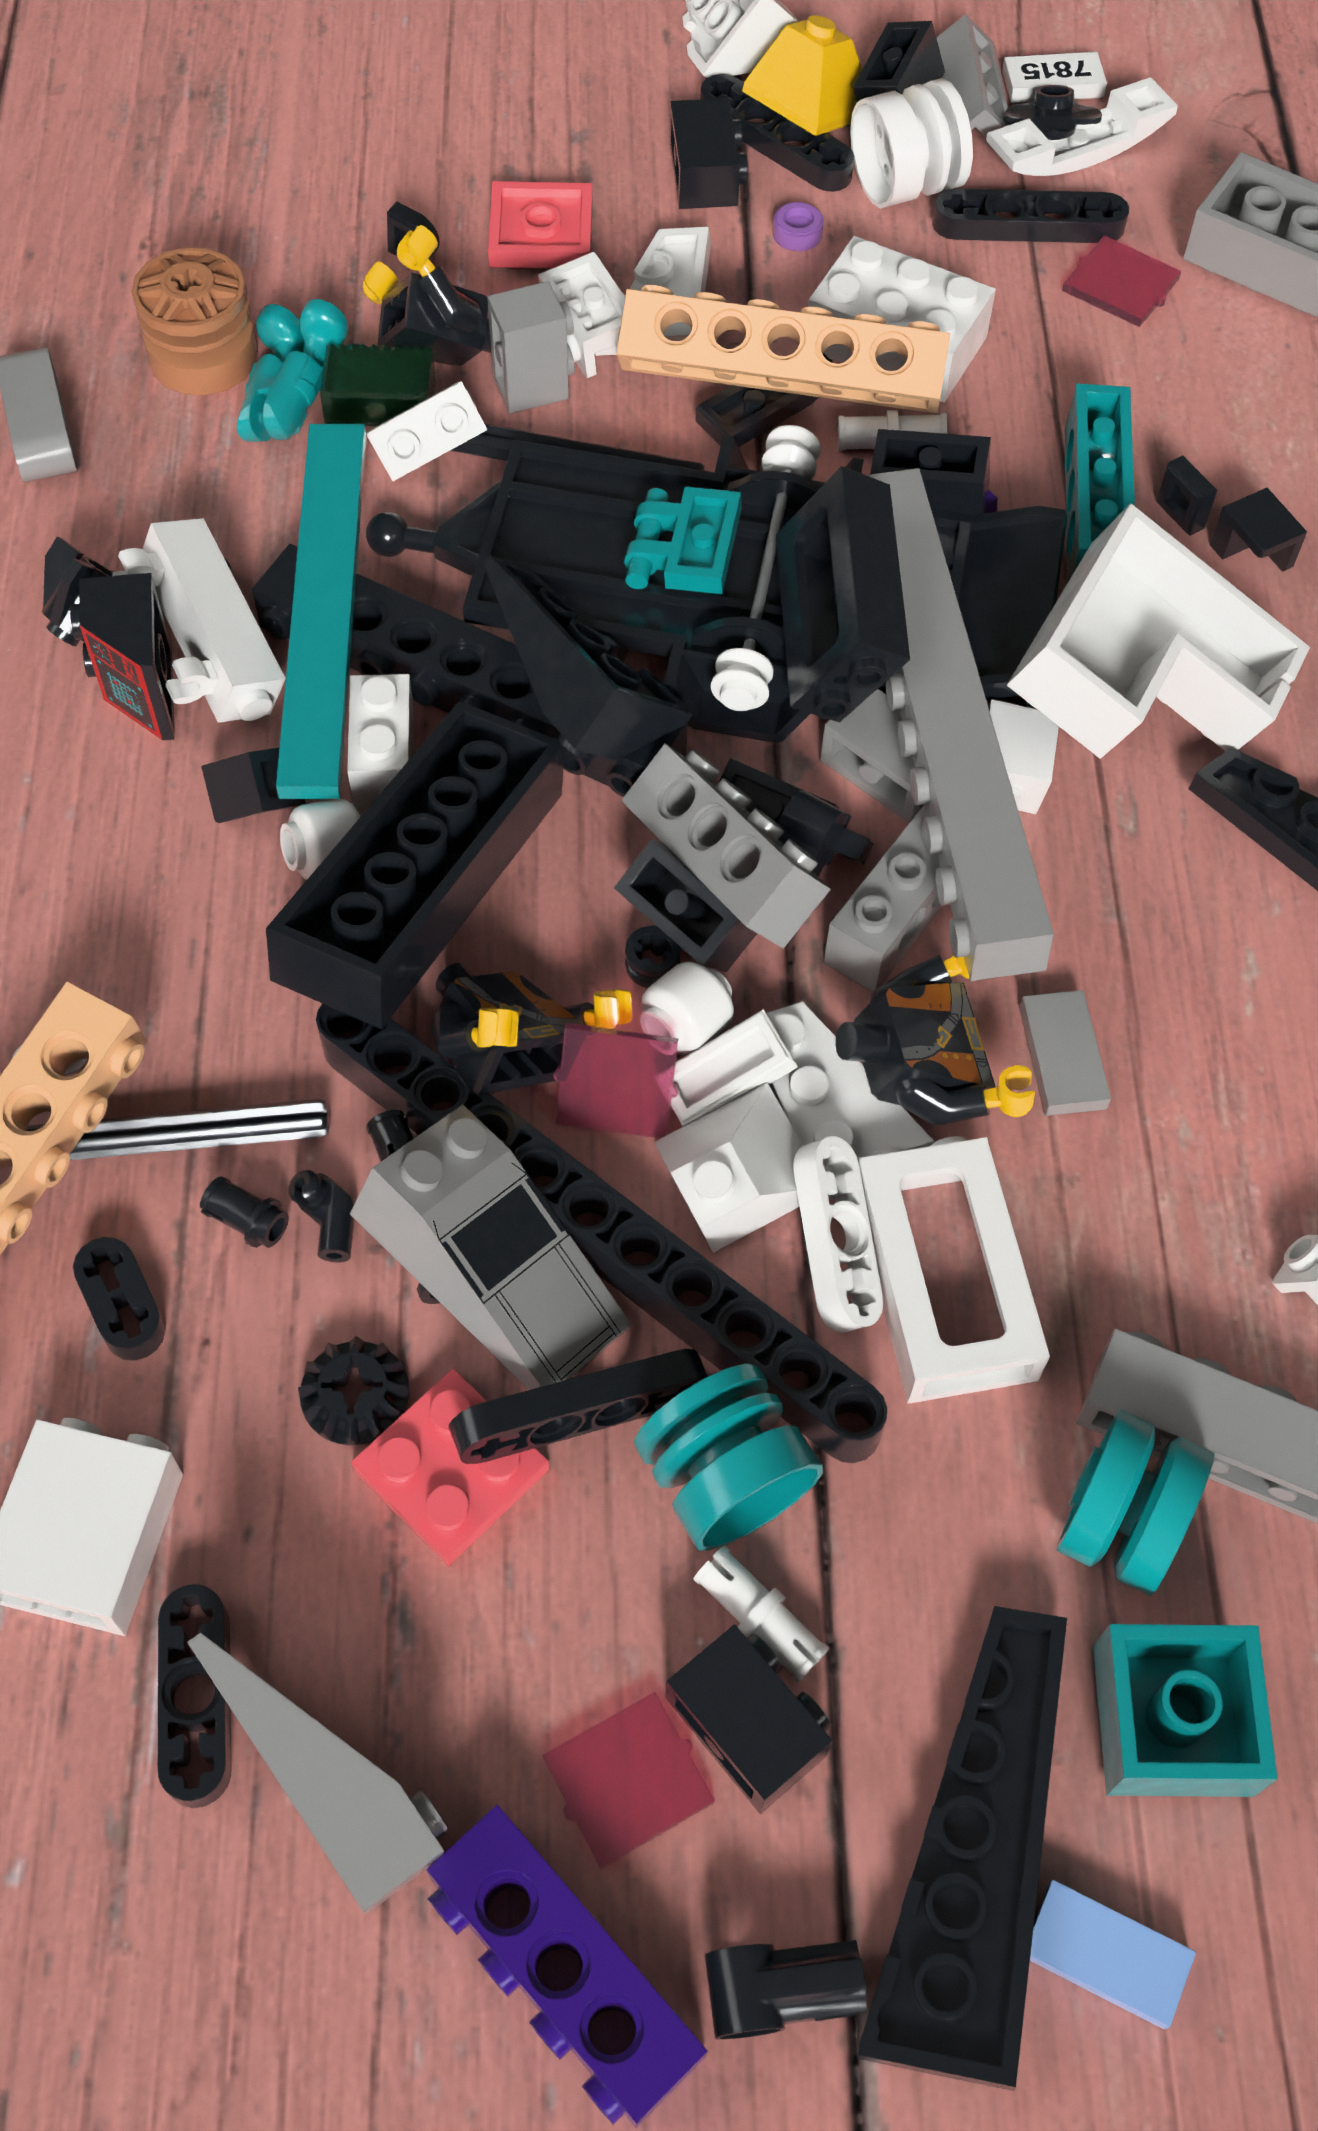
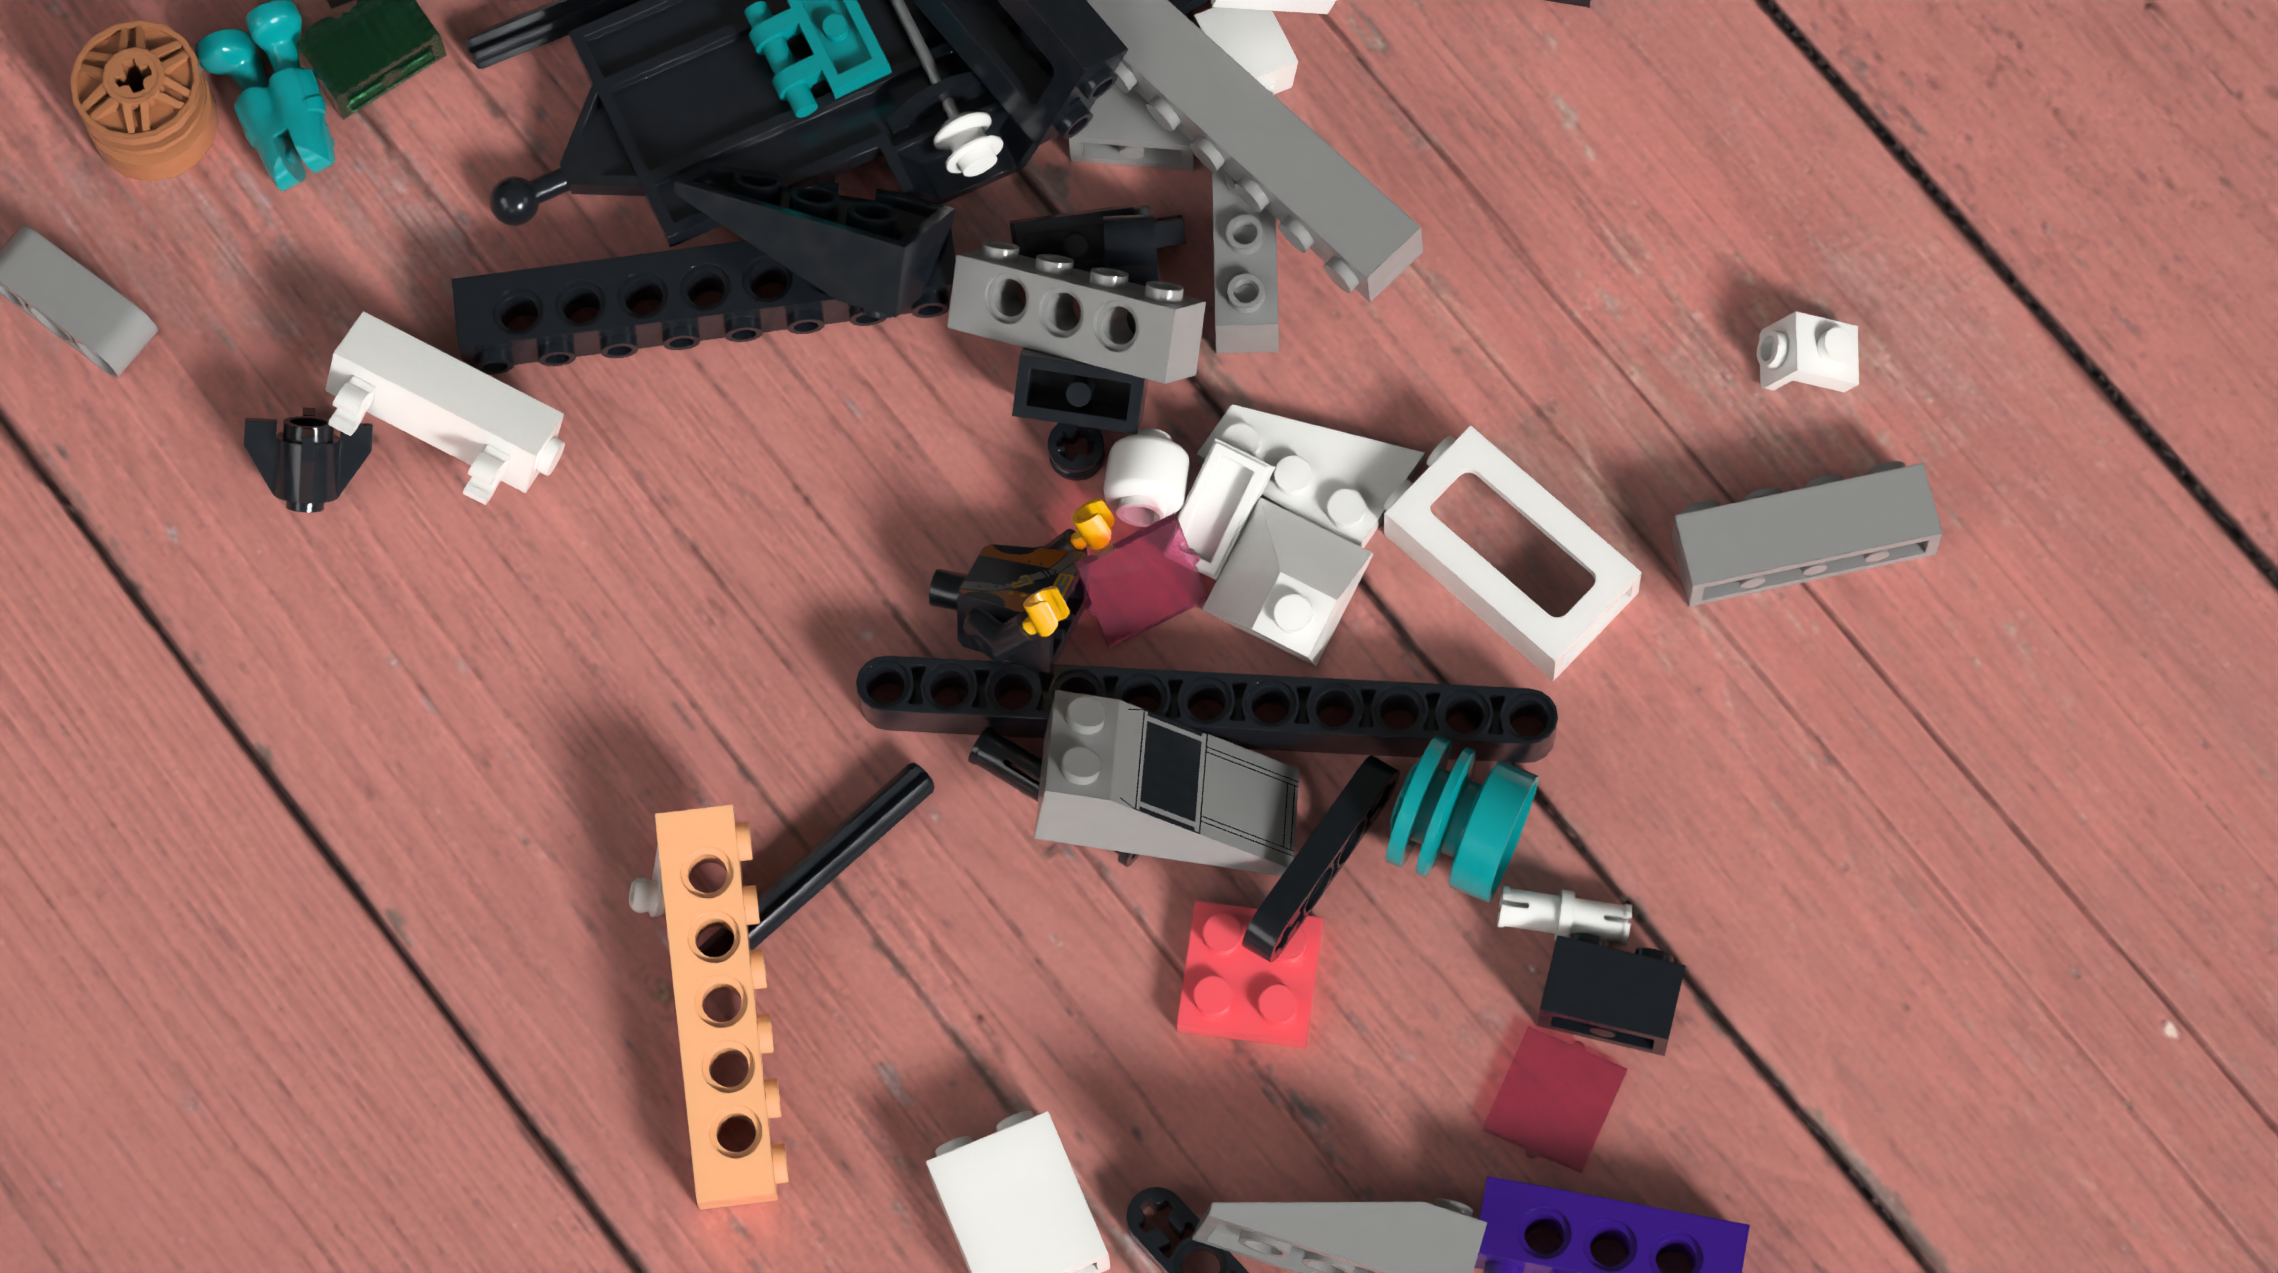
camera: 30 degrees left, 10 degrees up
black slope [70,573,174,740] -> none
black beam [73,1237,166,1361] -> none
black pin [200,1176,289,1248] -> none
black panel [201,747,306,823] -> none
black brick [266,701,565,1029] -> none
teal tile [276,424,367,799] -> none
white head [280,798,361,880] -> none
black arm [288,1170,355,1263] -> none
black gear [298,1336,410,1445] -> none
white brick [347,674,415,814] -> none
white hinge [366,381,487,481] -> none
black piece [705,1940,867,2040] -> none
white beam [793,1136,883,1333] -> none
torso [835,955,1035,1125] -> none
black wing [858,1606,1067,2091] -> none
light grey tile [1019,990,1111,1116] -> none
light blue tile [1030,1879,1196,2030] -> none
teal wheel [1056,1409,1215,1596] -> none
teal brick [1093,1624,1278,1797] -> none

